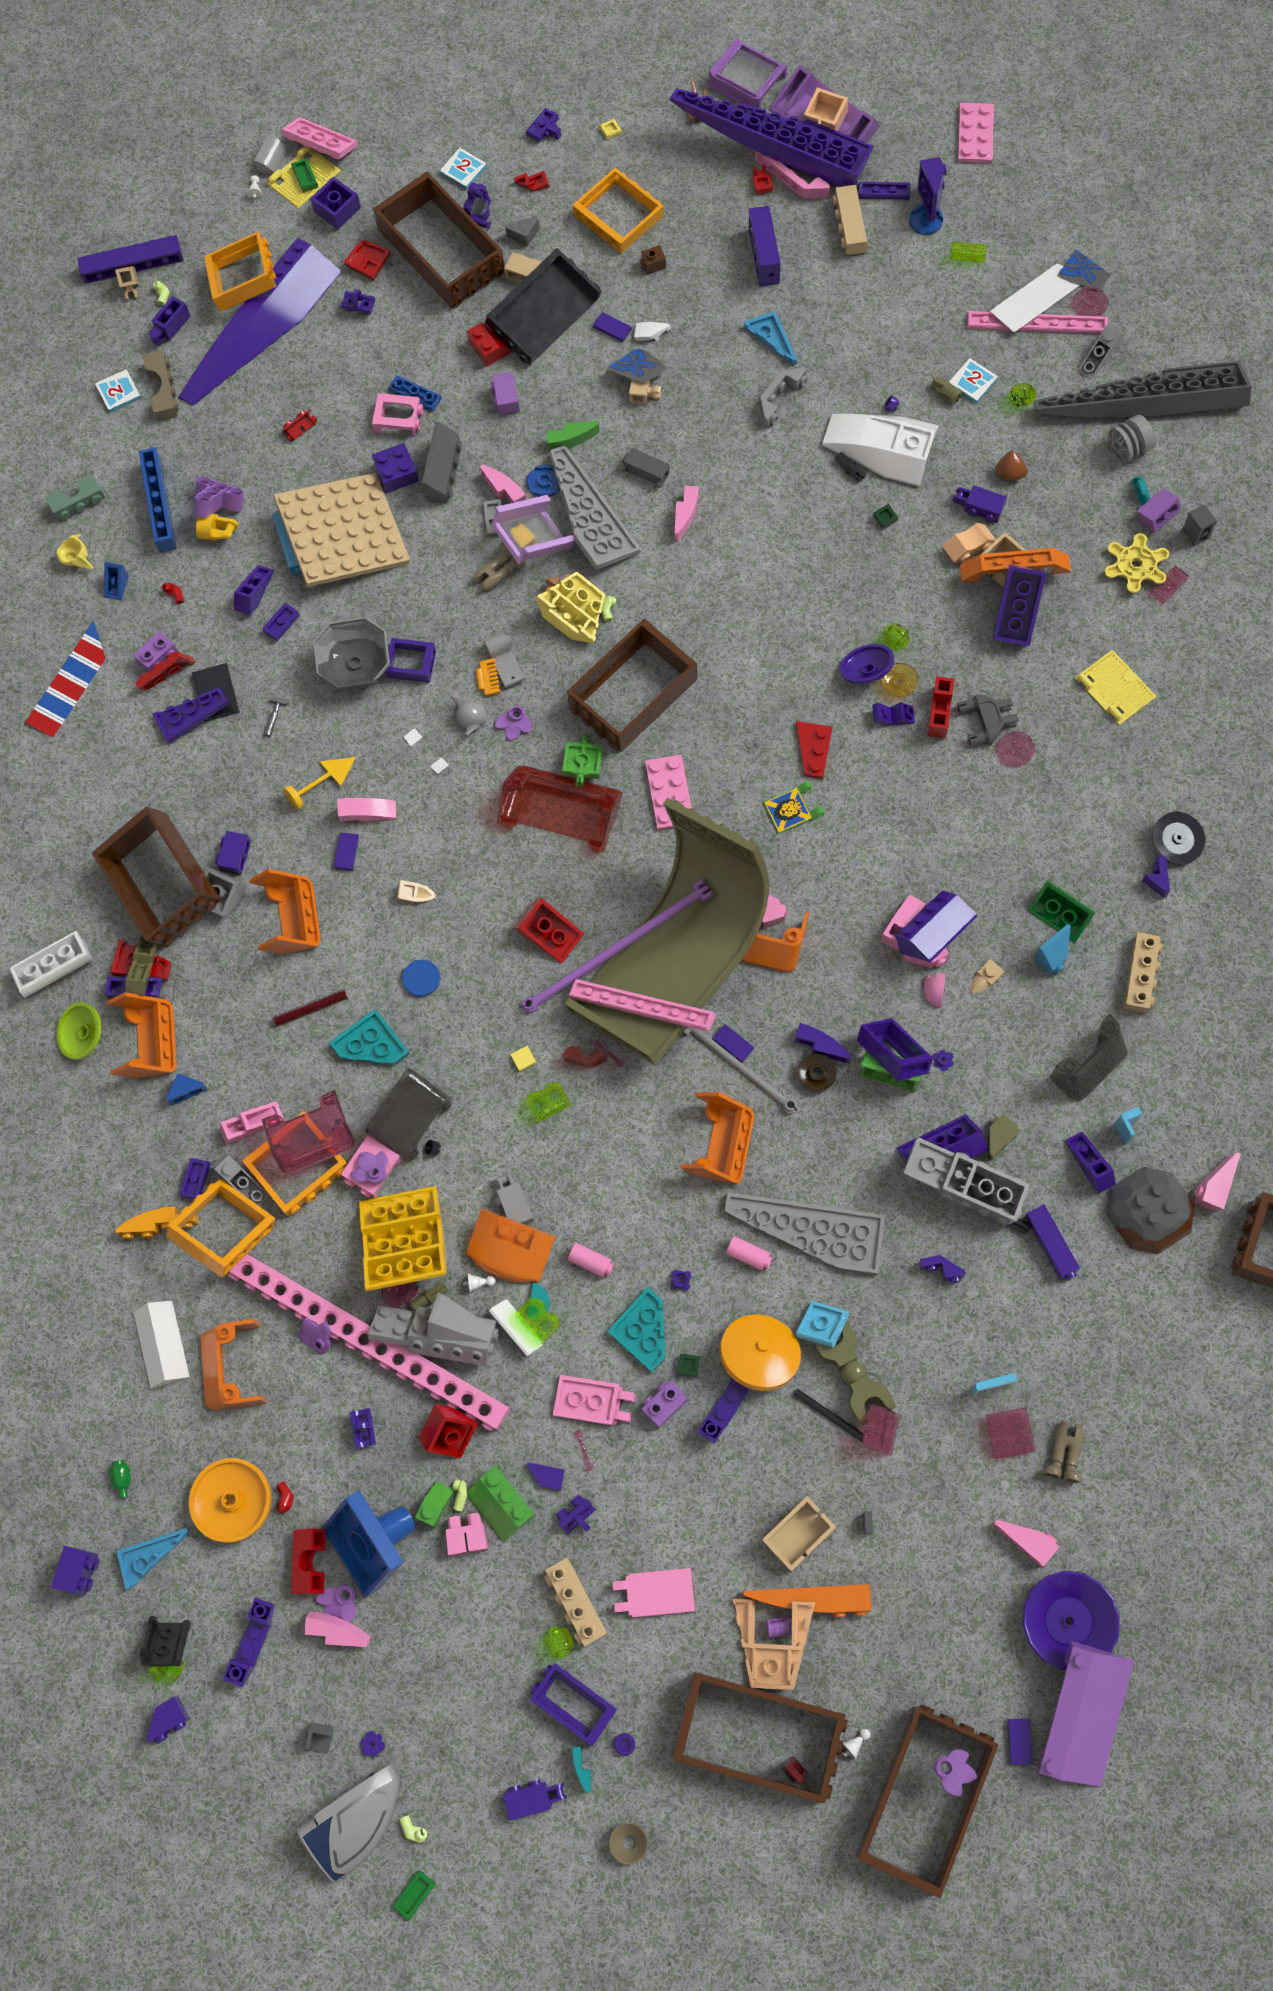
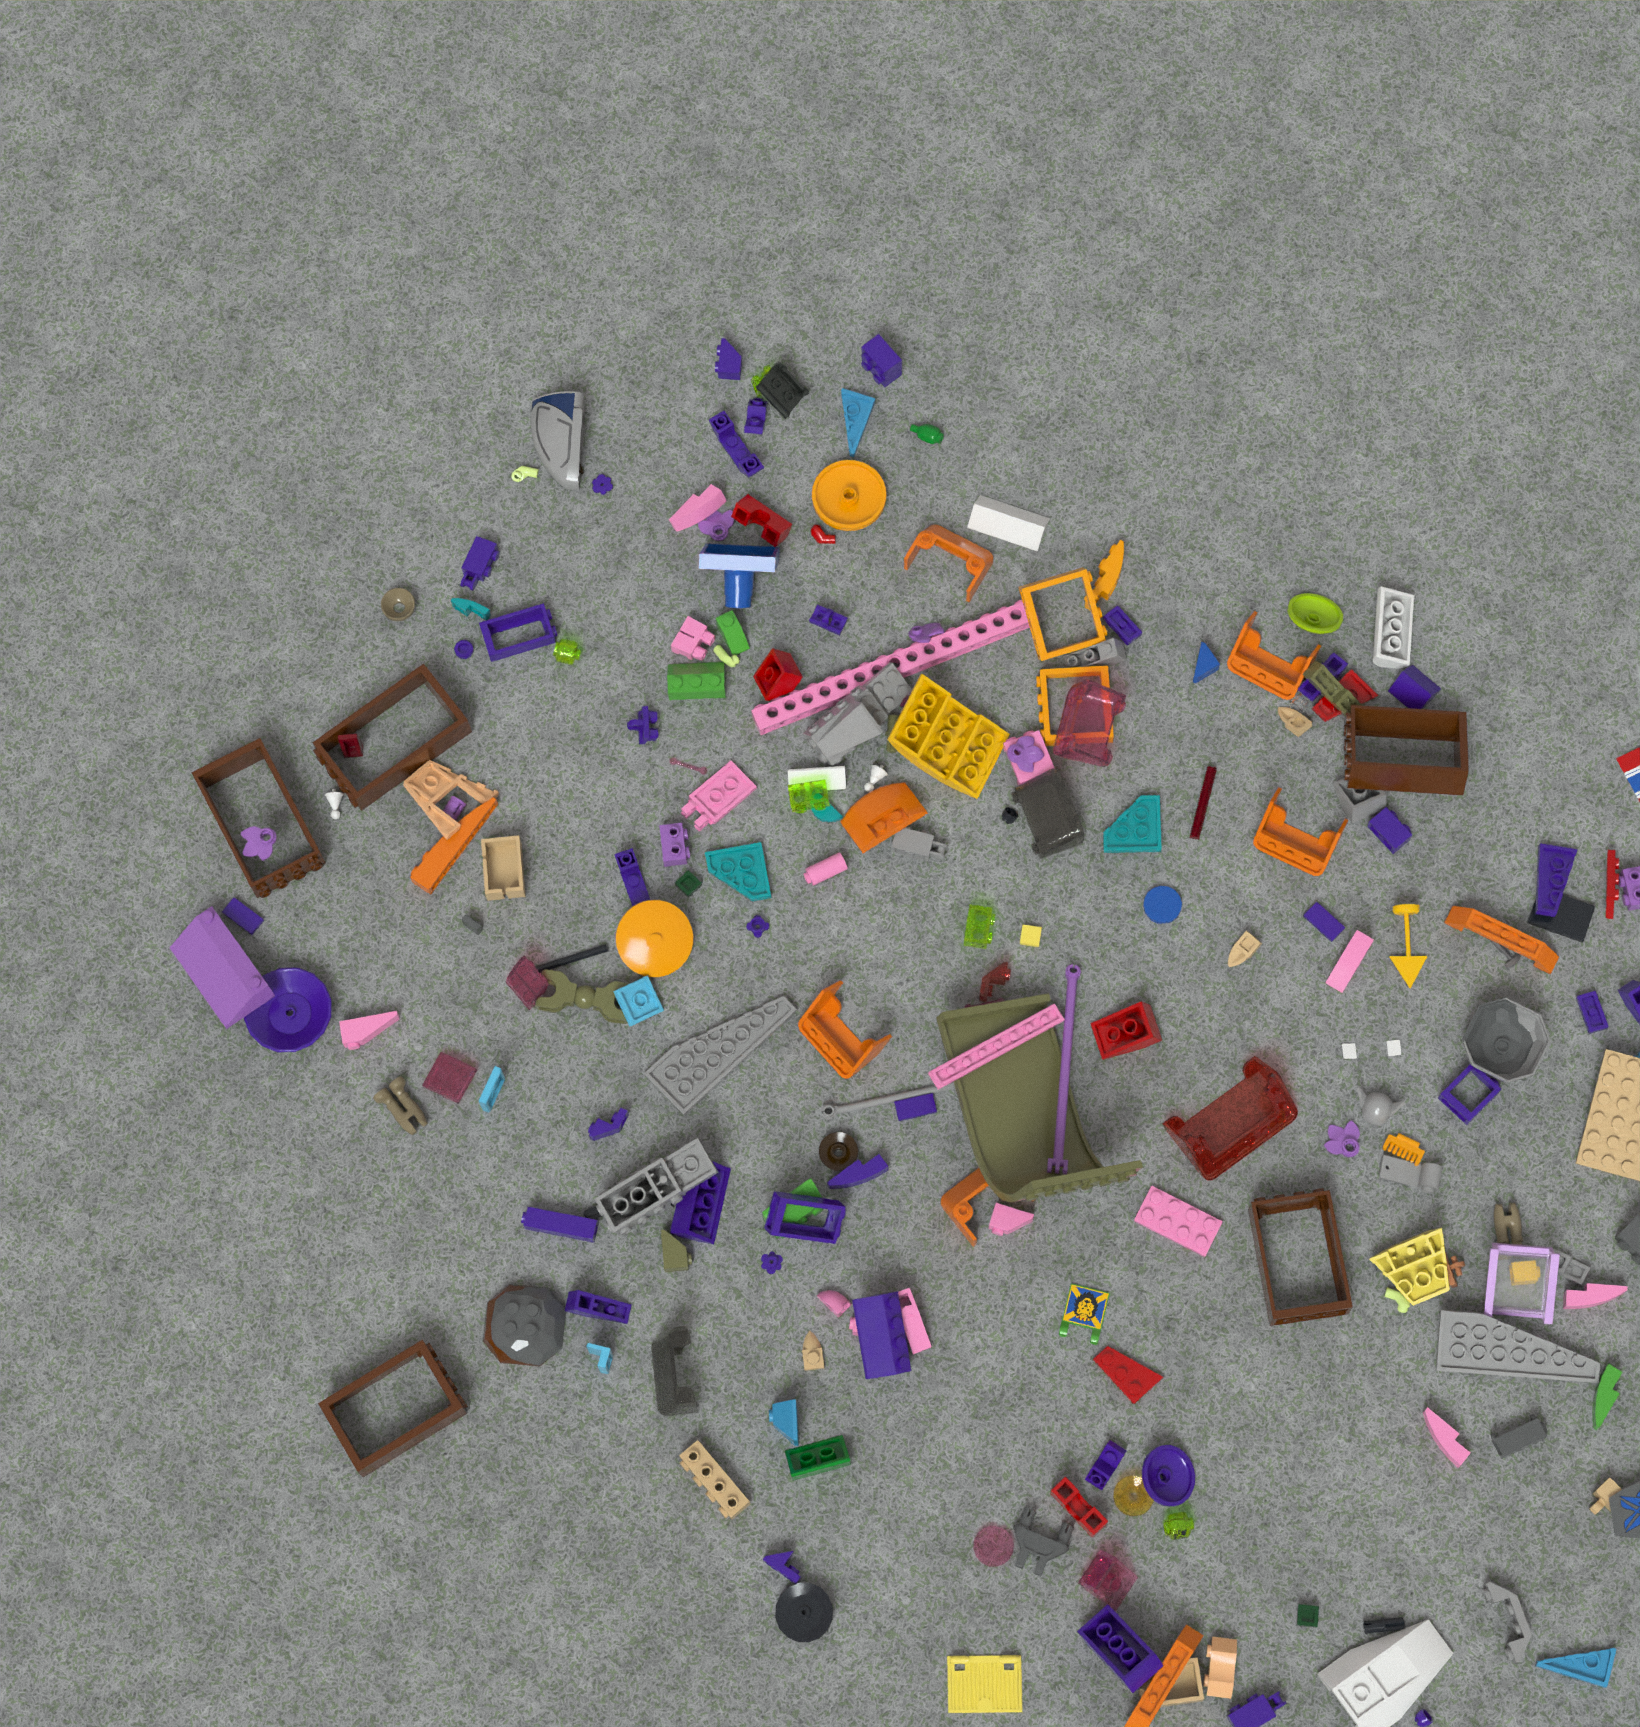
camera: 125 degrees right, 0 degrees up
bright pink slope [219,1101,284,1145] -> none
dark grey panel [305,1723,334,1753] -> none
green tile [392,1869,436,1921] -> none
blue tile [527,465,560,497] -> none
dark purple tile [527,1462,565,1491] -> none
tan brick [544,1558,607,1647] -> none
bright green plate [562,734,603,787] -> none
bright pink tile [612,1568,695,1617] -> none
bright pink brick [726,1236,773,1271] -> none
bright pink slope [1194,1153,1240,1211] -> none
none -> dark purple slope [744,398,768,434]
none -> clear pink slope [1078,1549,1138,1611]
none -> tan plate [1278,707,1312,737]
none -> dark purple slope [1388,665,1441,709]
none -> orange slope [1445,906,1559,974]

